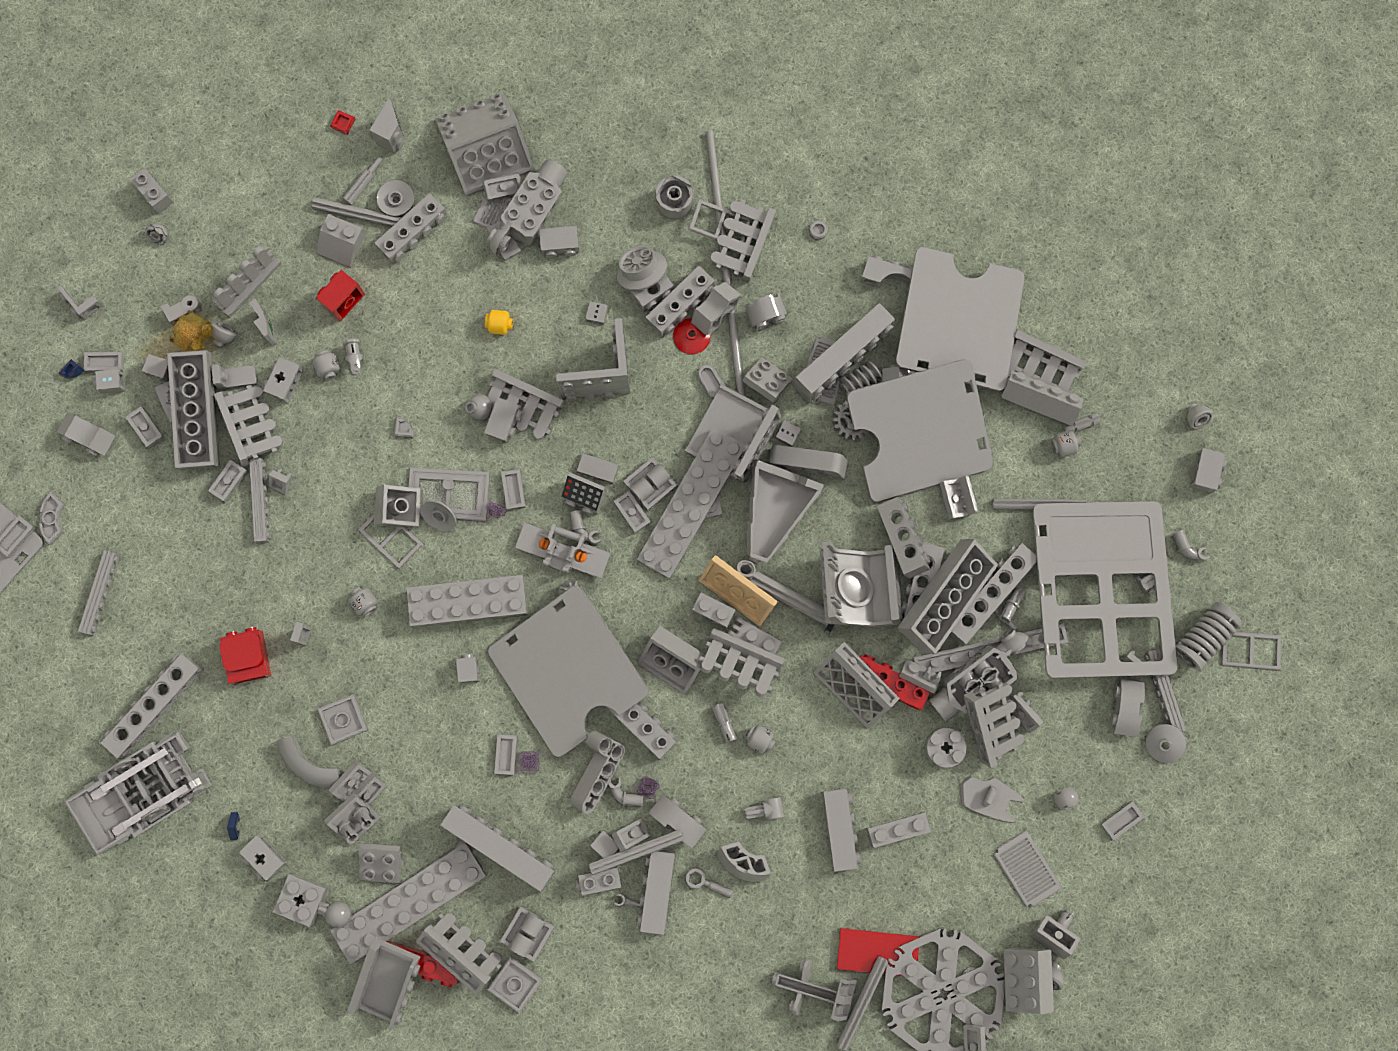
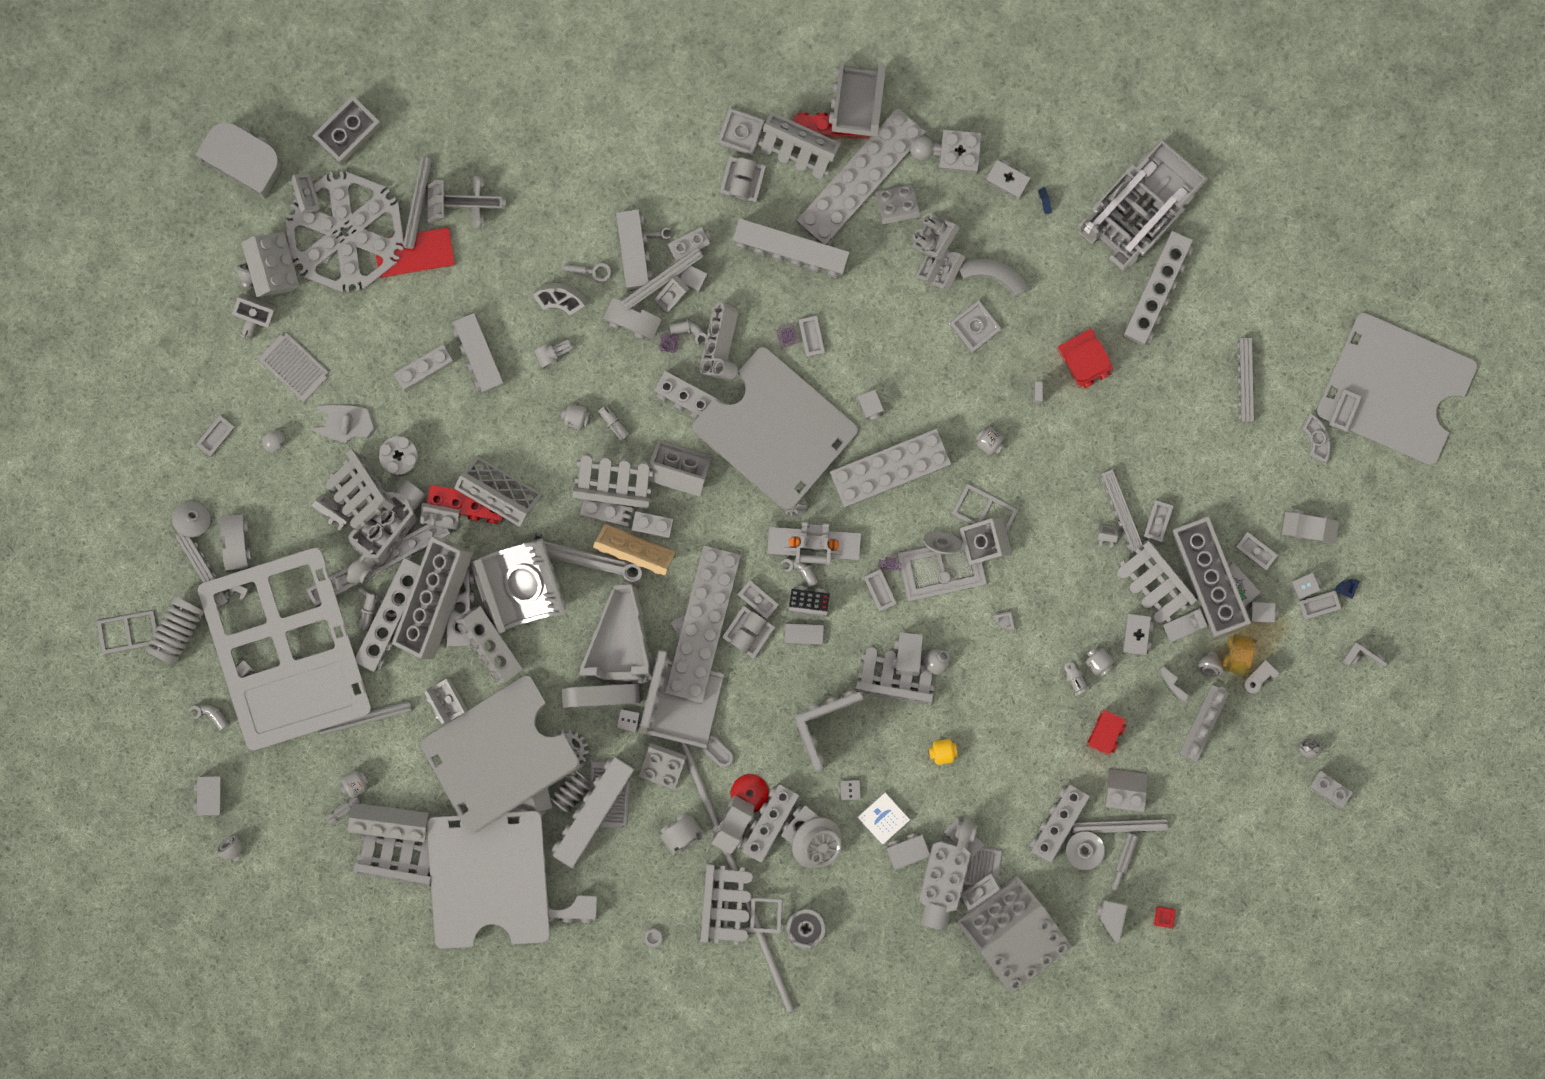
camera: 170 degrees right, 5 degrees up
none -> white tile [857,792,911,846]

